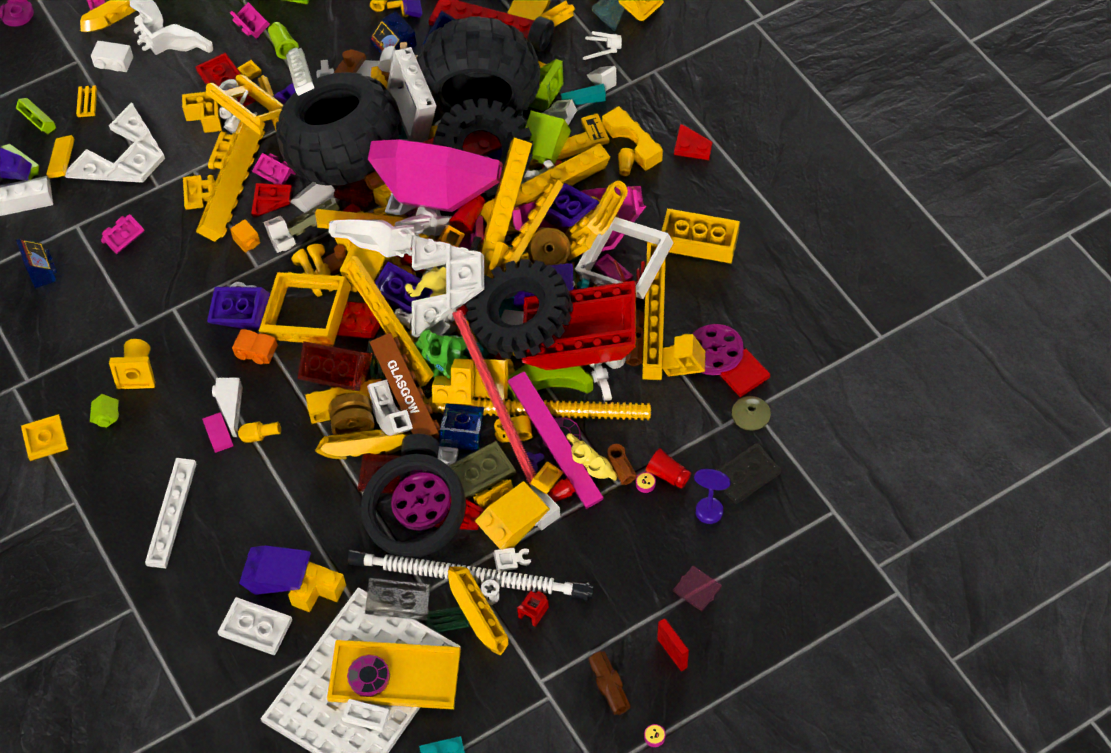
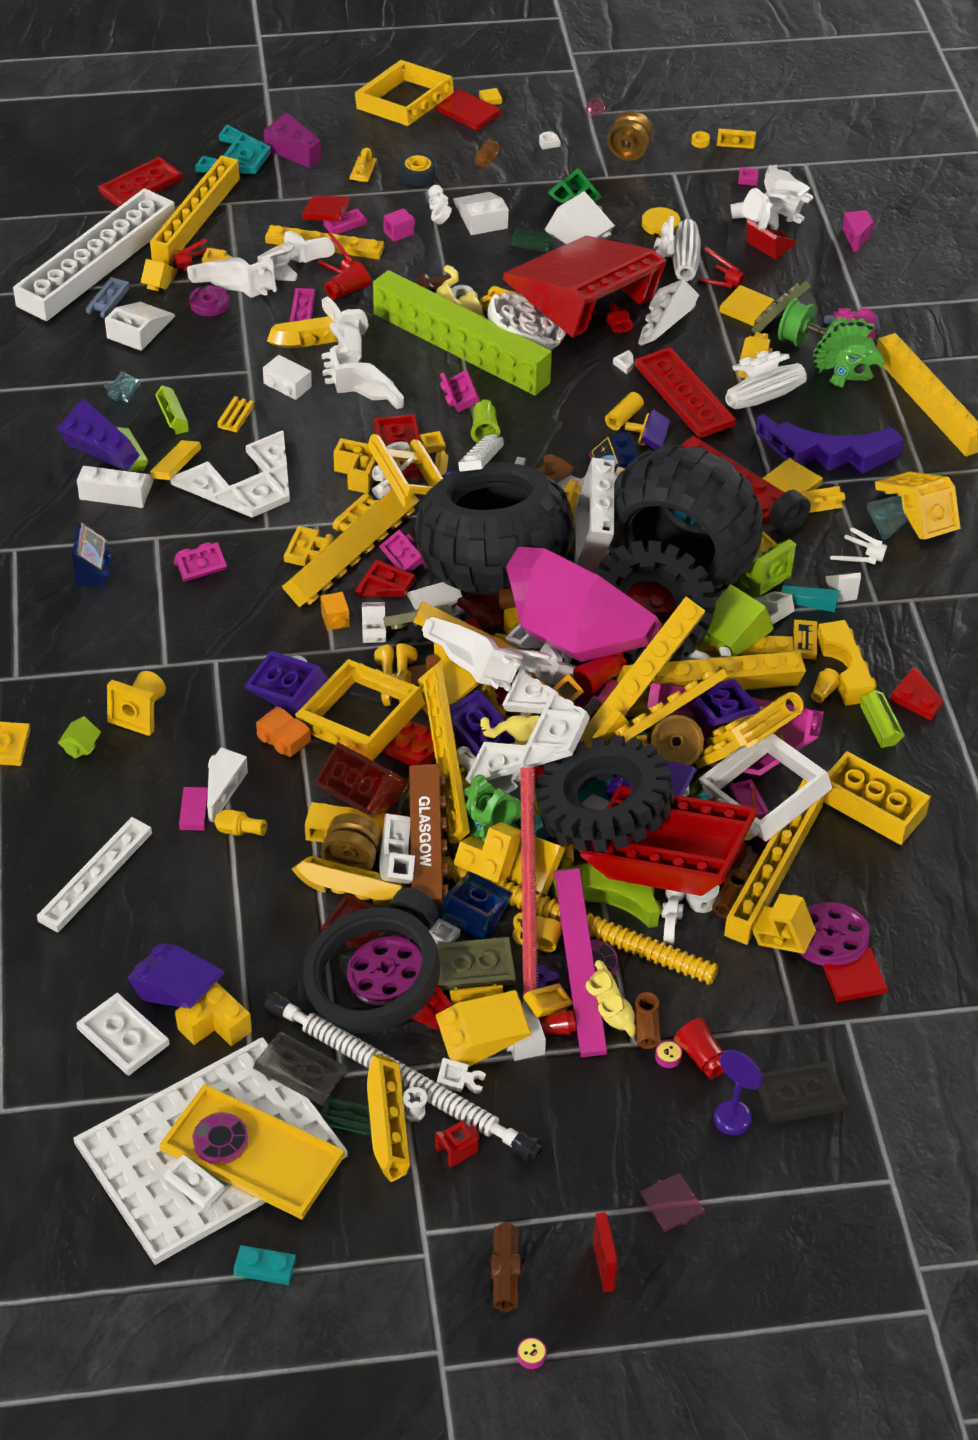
camera: 20 degrees right, 10 degrees down
olive dish [732,396,771,431] -> none
none -> lime piece [860,690,905,748]

